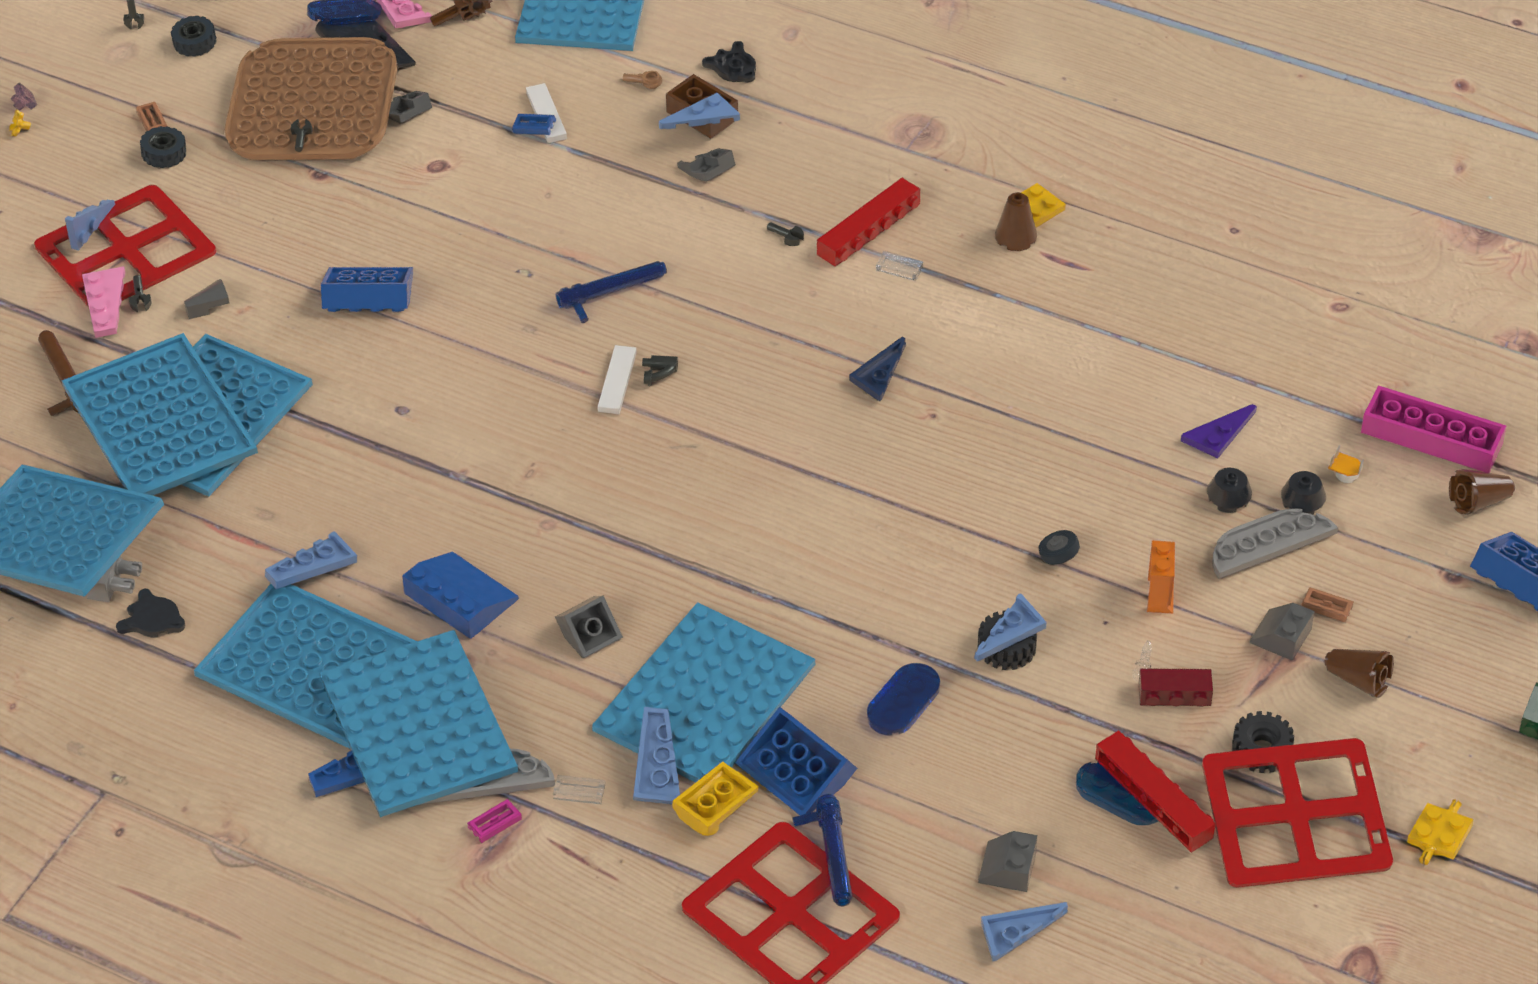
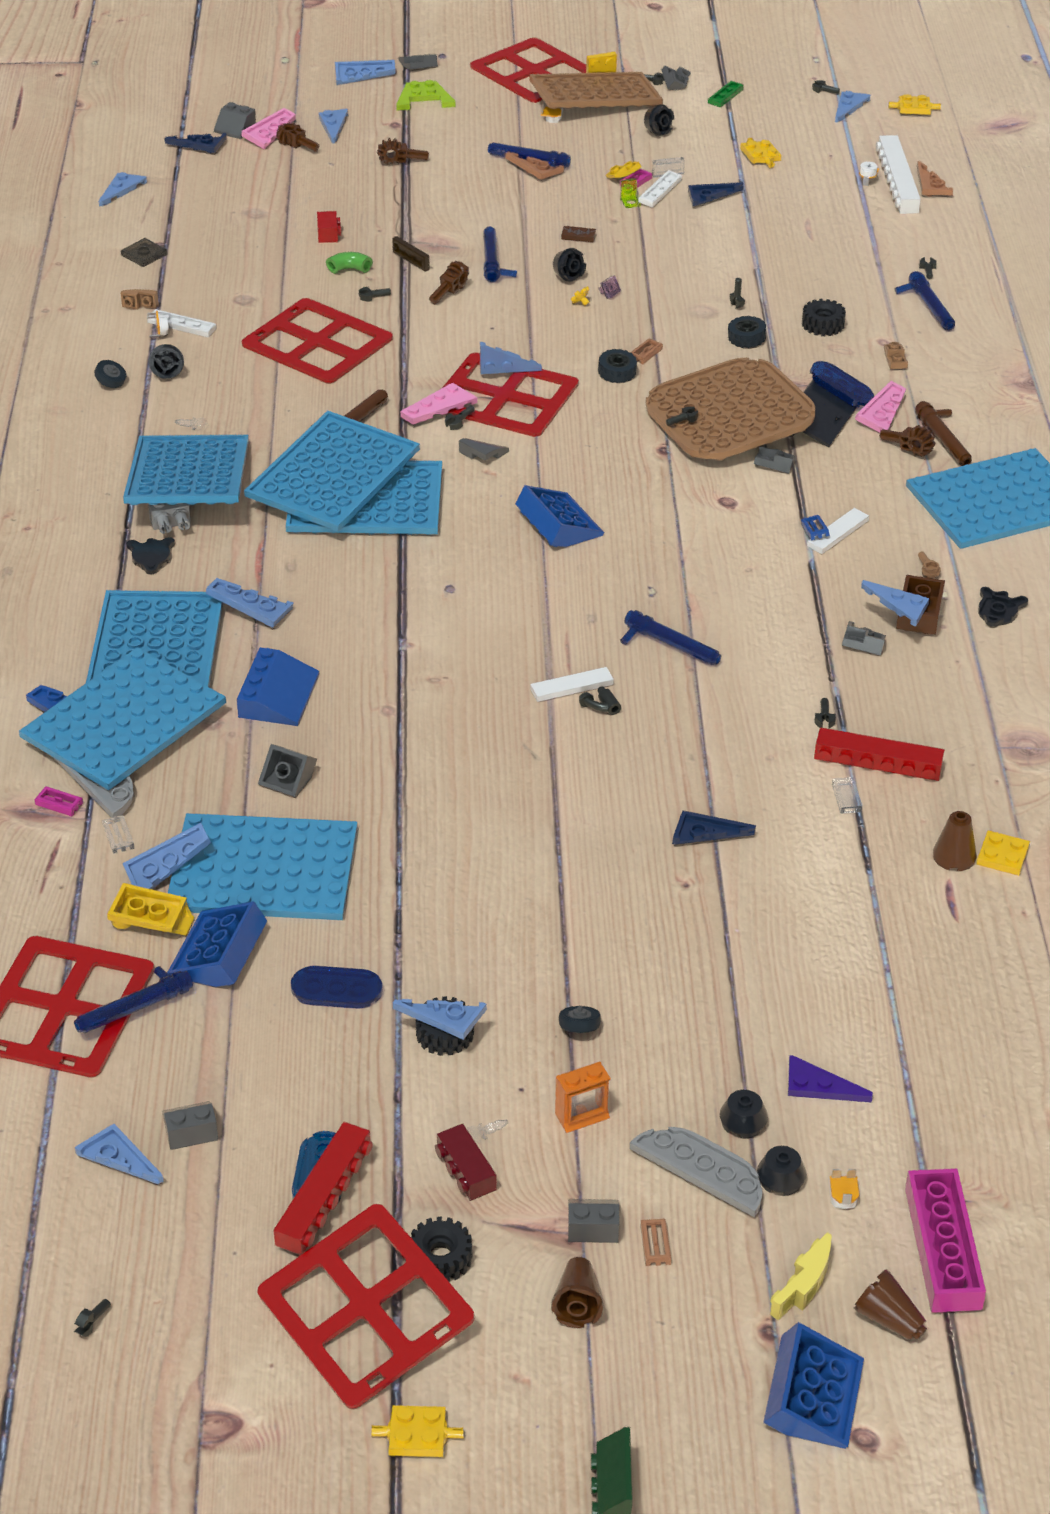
camera: 60 degrees right, 5 degrees down
none -> light yellow slope [770,1232,831,1321]

